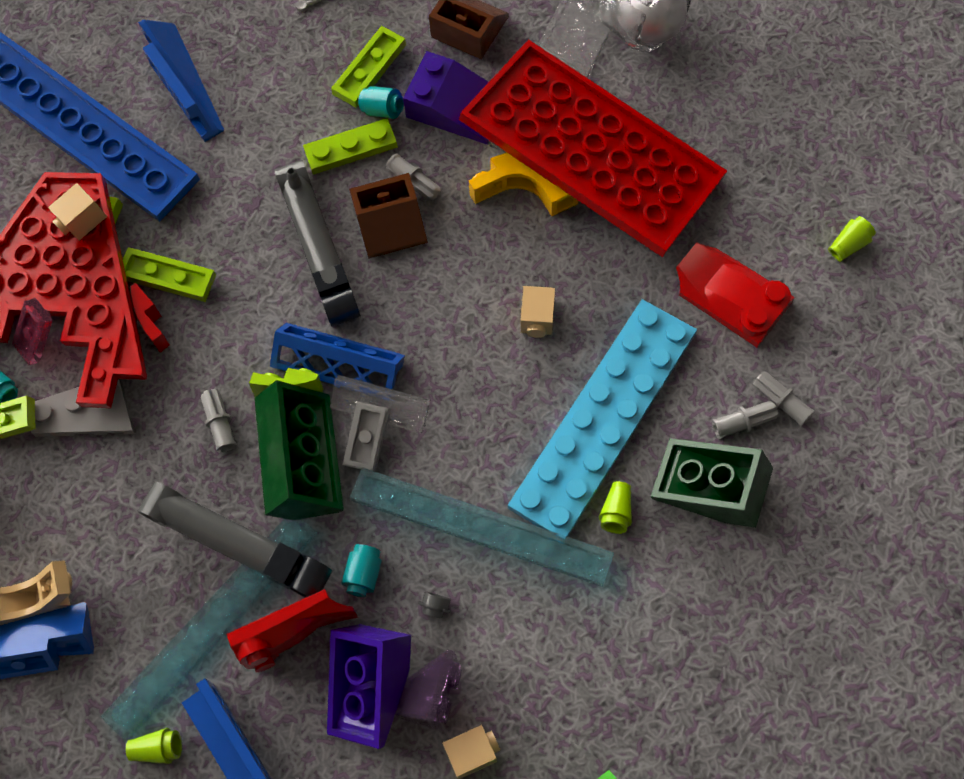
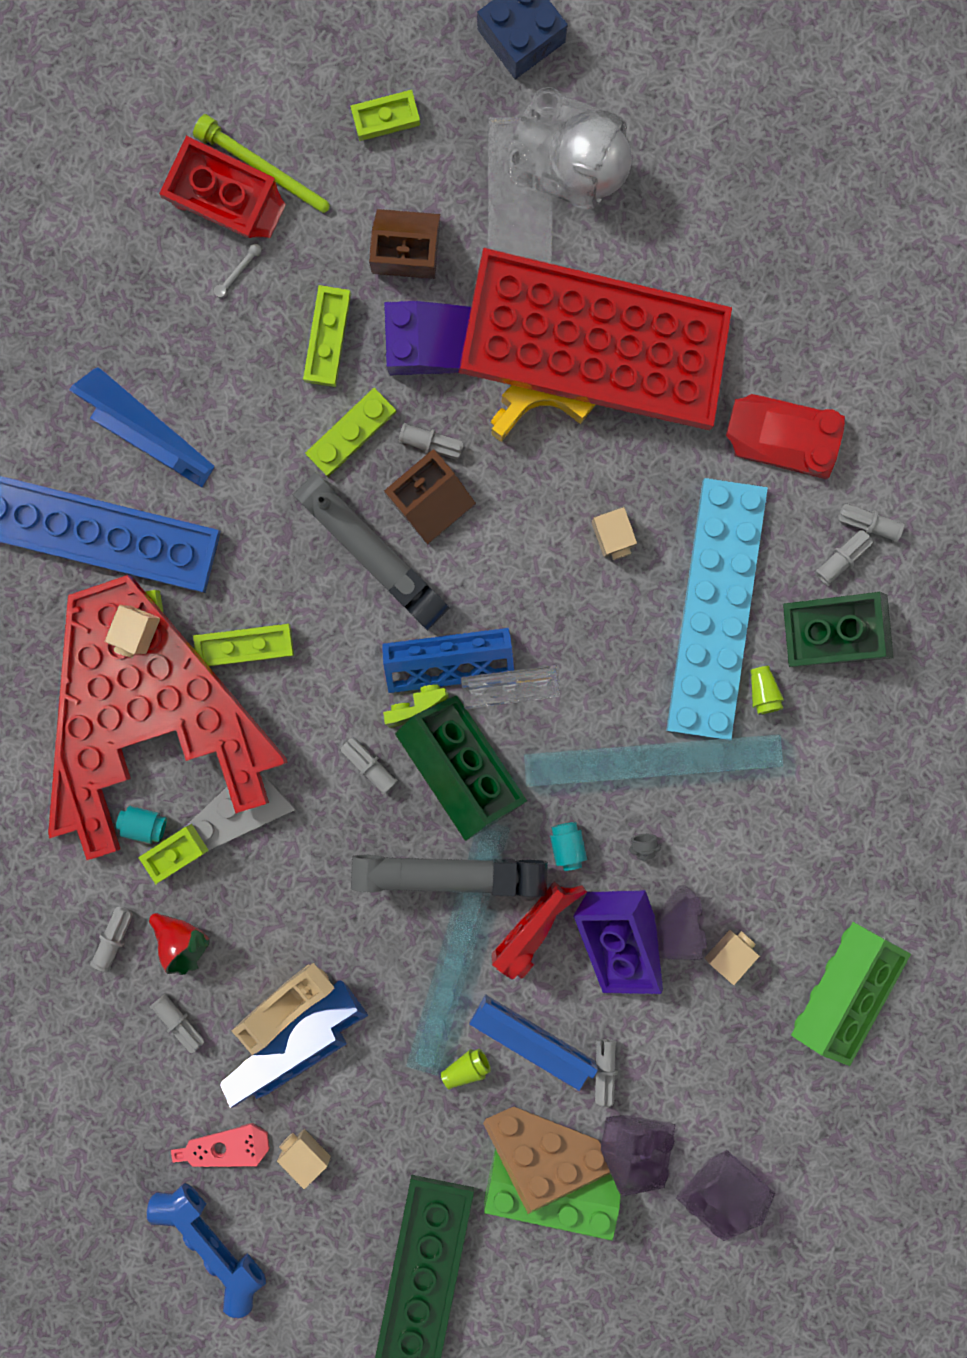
camera: 30 degrees left, 20 degrees up
clear pink plate [12,298,53,366] -> none
red slope [131,283,170,353] -> none
light grey plate [342,401,390,472] -> none
teal brick [358,86,404,119] -> none
lime cone [828,216,876,262] -> none

